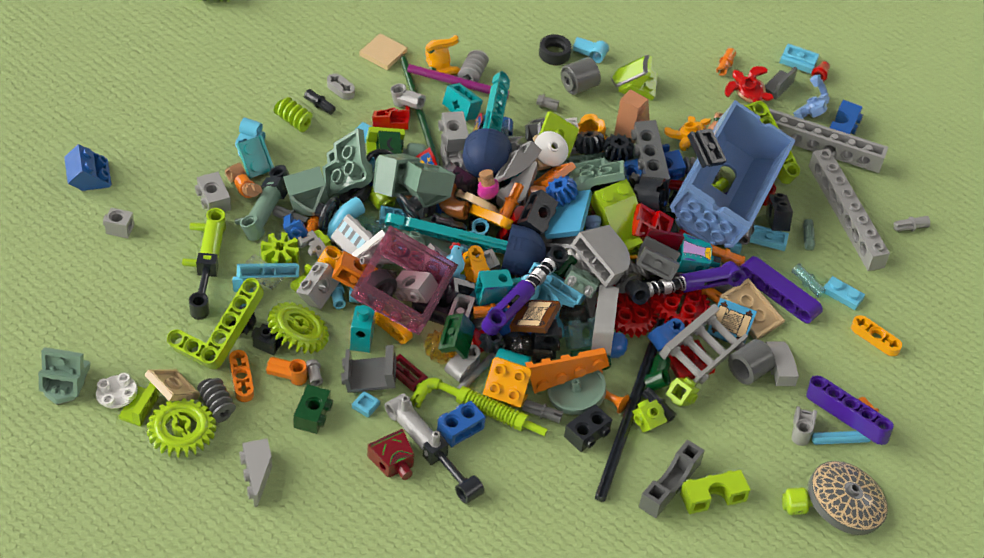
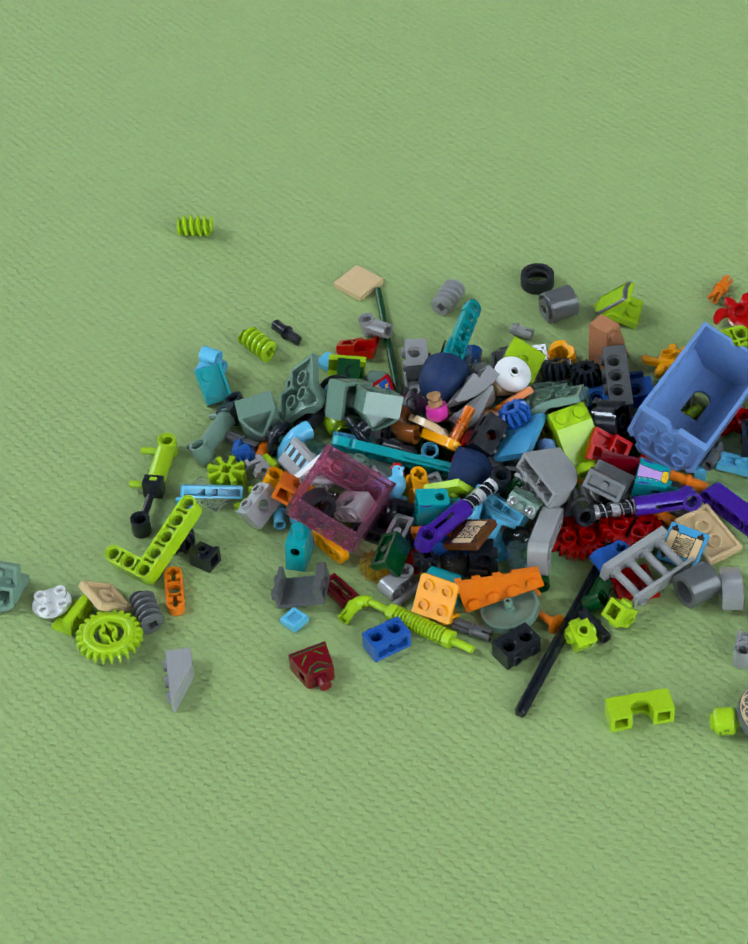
camera: 15 degrees right, 5 degrees down
blue slope [64,144,112,191] -> none
light grey brick [103,208,134,238] -> none
light grey brick [195,172,231,212] -> none
medium nougat piece [225,162,262,198] -> none
orange piece [266,357,308,385] -> none
lime gear [267,302,329,354] -> none
dark green brick [293,384,333,434] -> none
light grey pin [306,359,323,386] -> none
light grey beam [327,74,355,100] -> none
piece [385,394,485,504] -> none
magenta piece [407,64,510,99] -> none
light orange hair [425,35,460,75] -> none
teal brick [442,83,483,121] -> none
medium azure piece [573,37,609,63] -> none
blue piece [610,332,628,358] -> none
dark grey arch [639,439,705,518] -> none
black plate [687,129,727,168] -> none
none -> lime plate [424,479,475,499]

